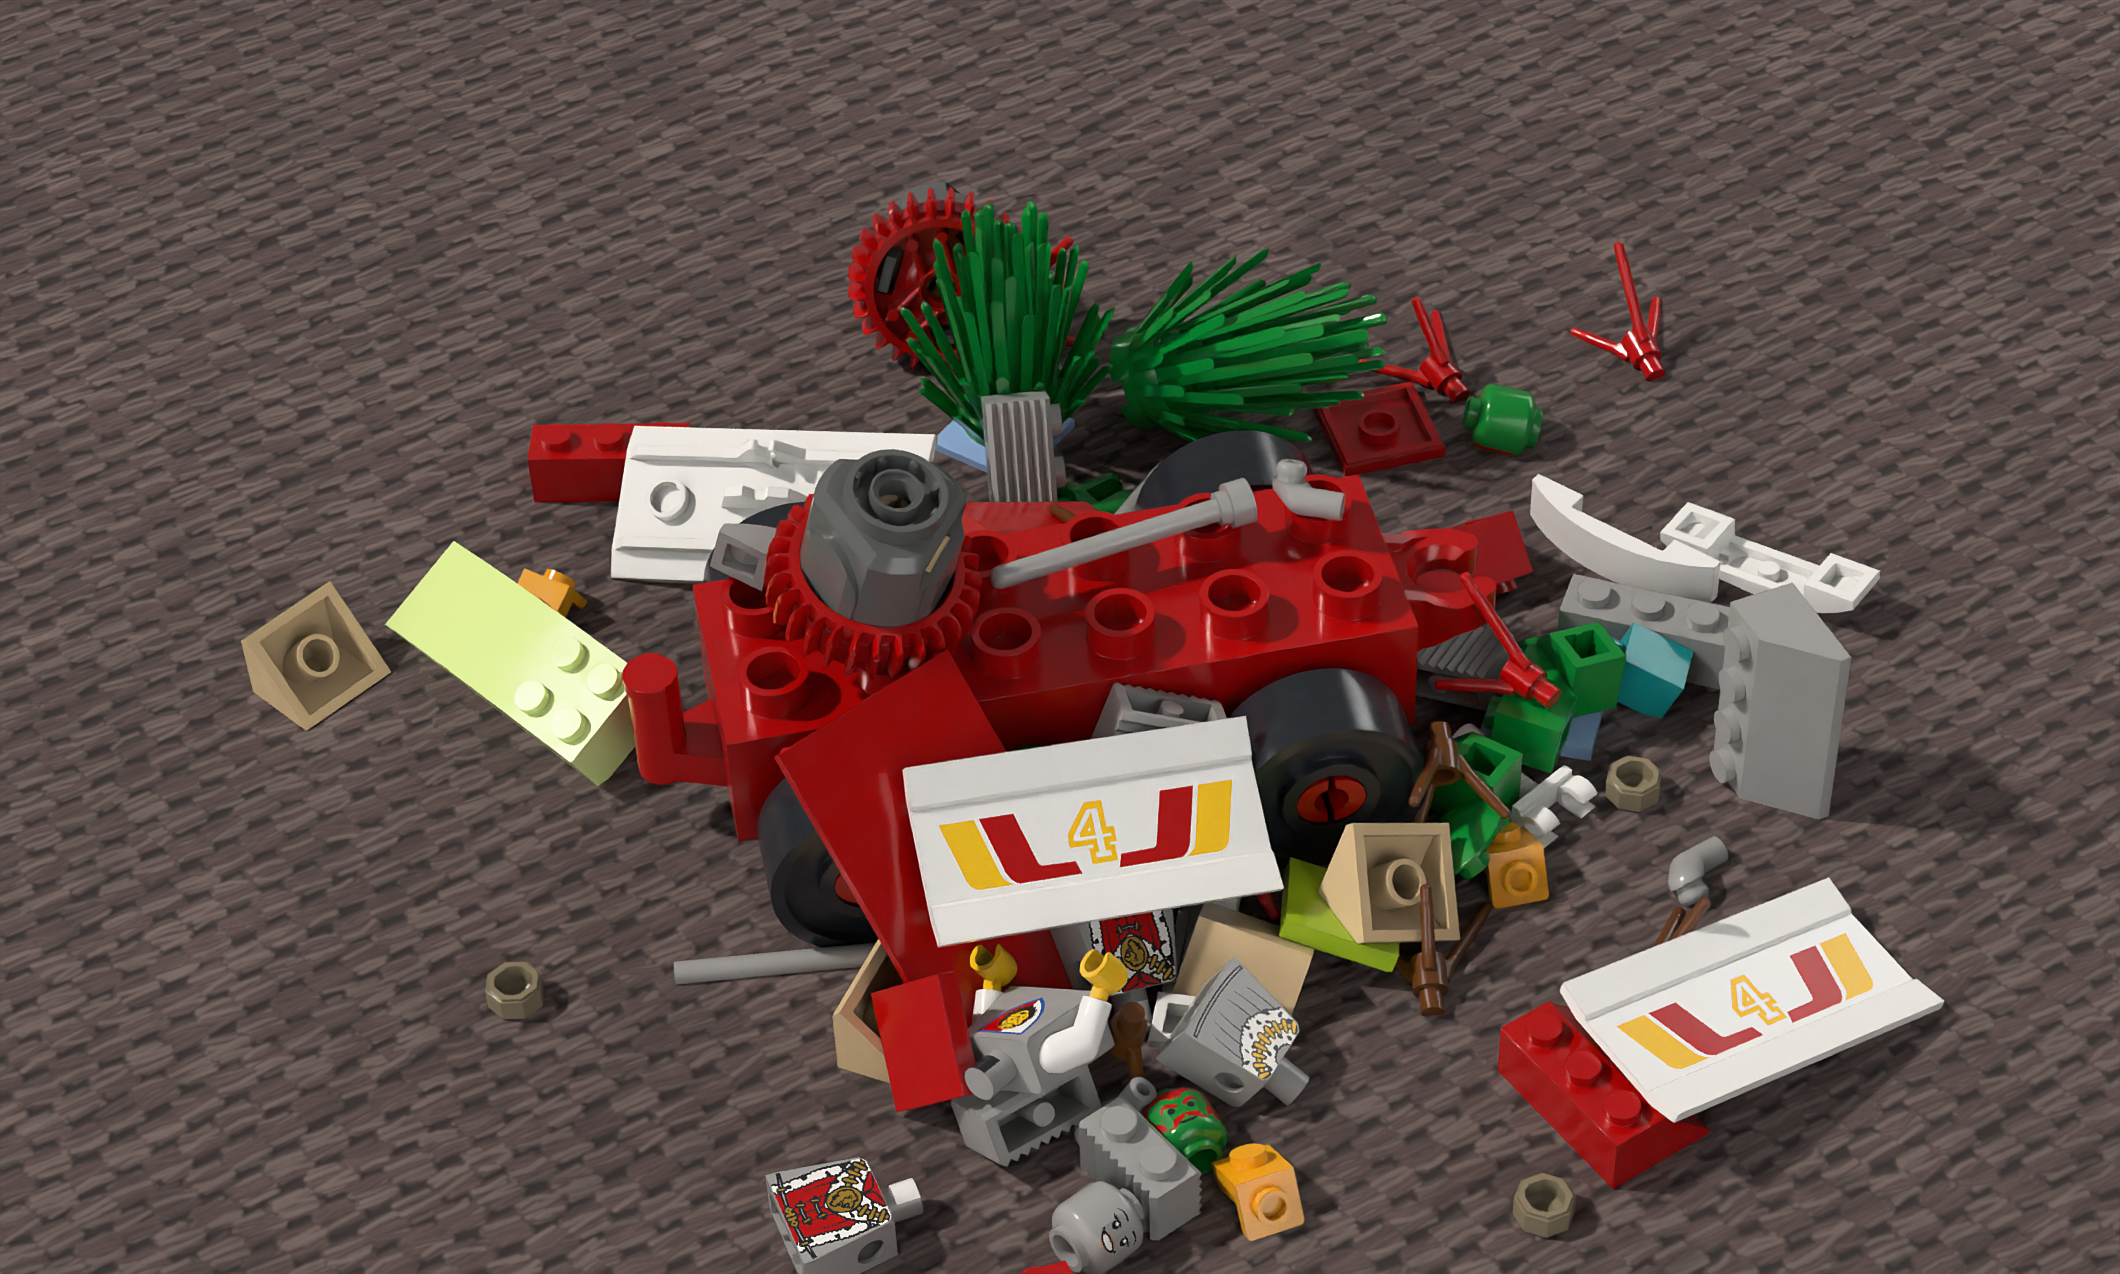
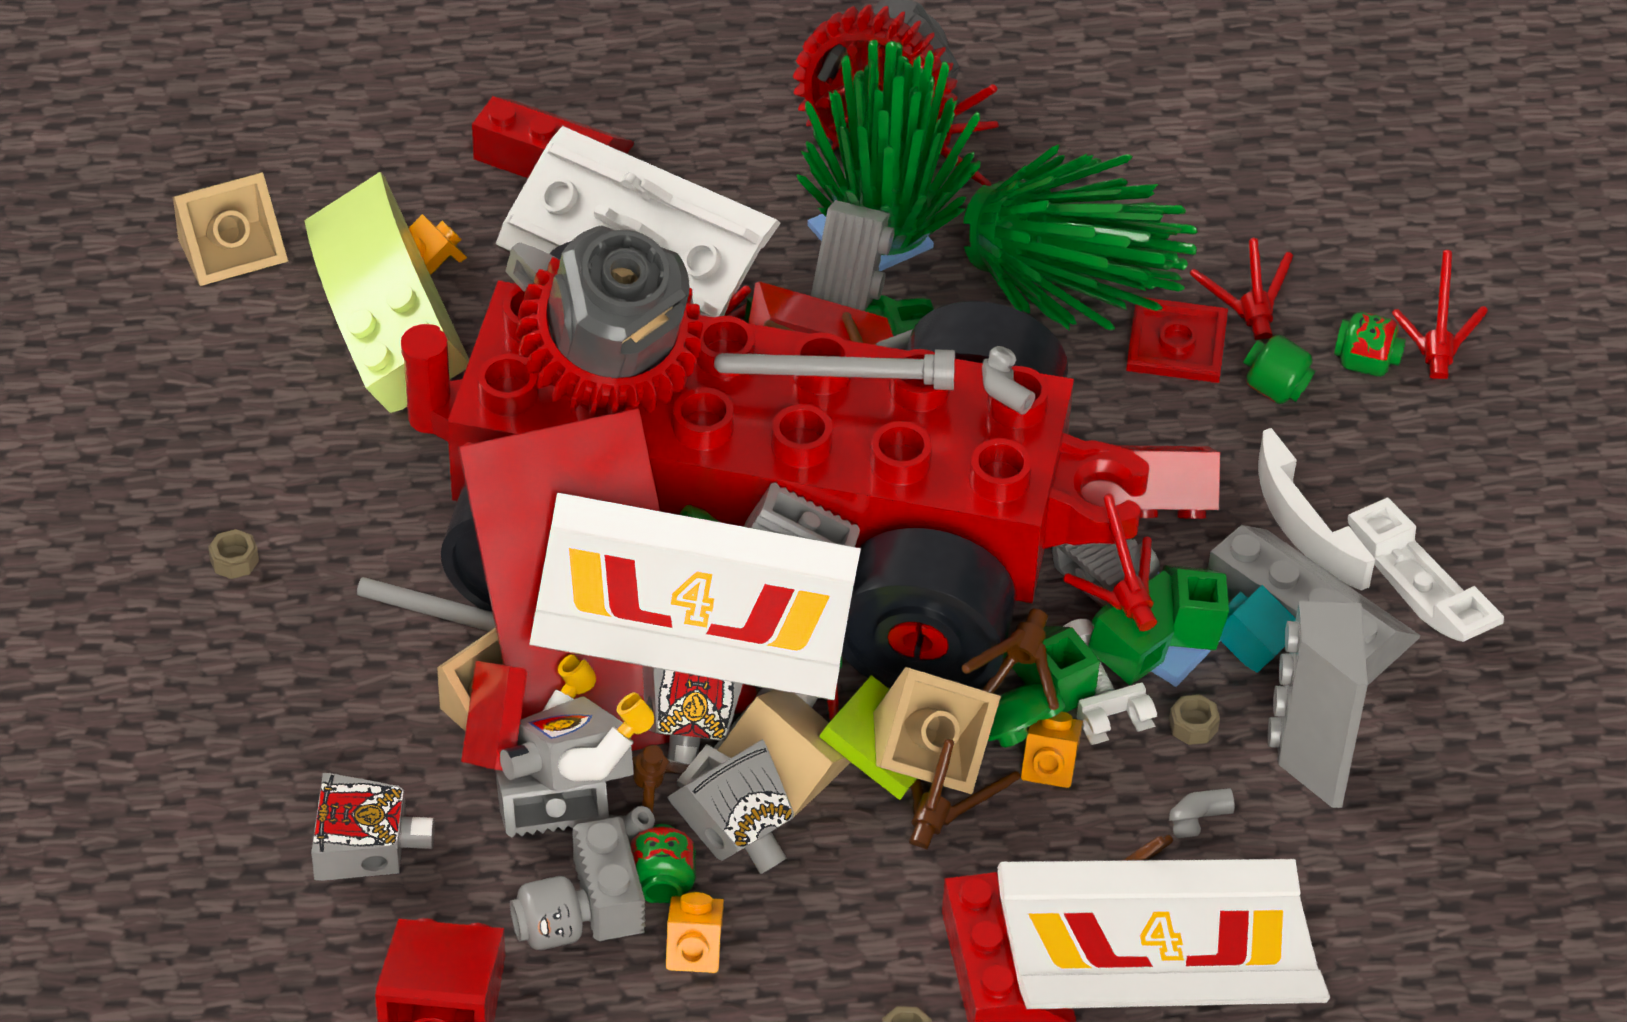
camera: 20 degrees right, 5 degrees up
none -> green head [1334,312,1406,377]

